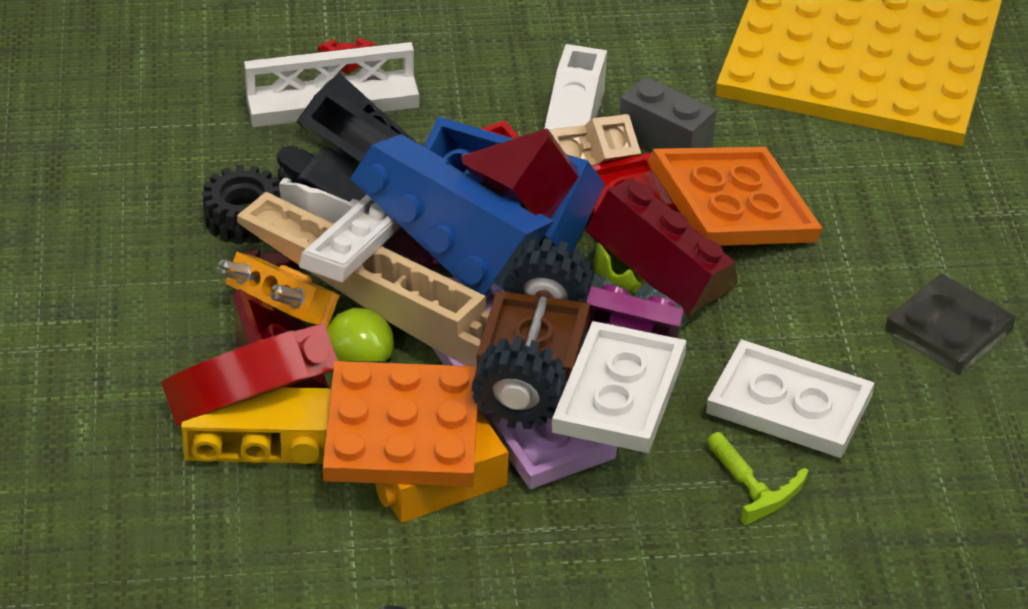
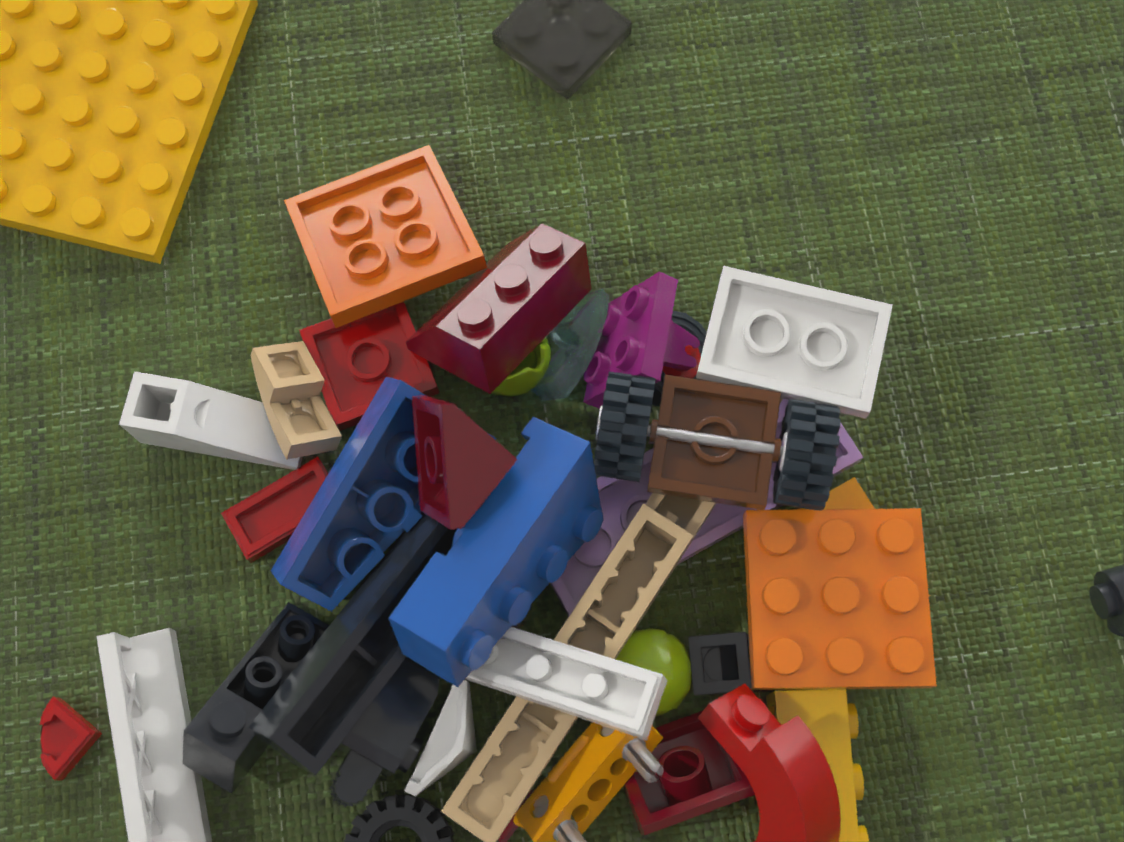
camera: 90 degrees left, 30 degrees up
dark grey brick [620,76,716,153] -> none
white plate [706,340,874,458] -> none
lime piece [706,432,809,526] -> none

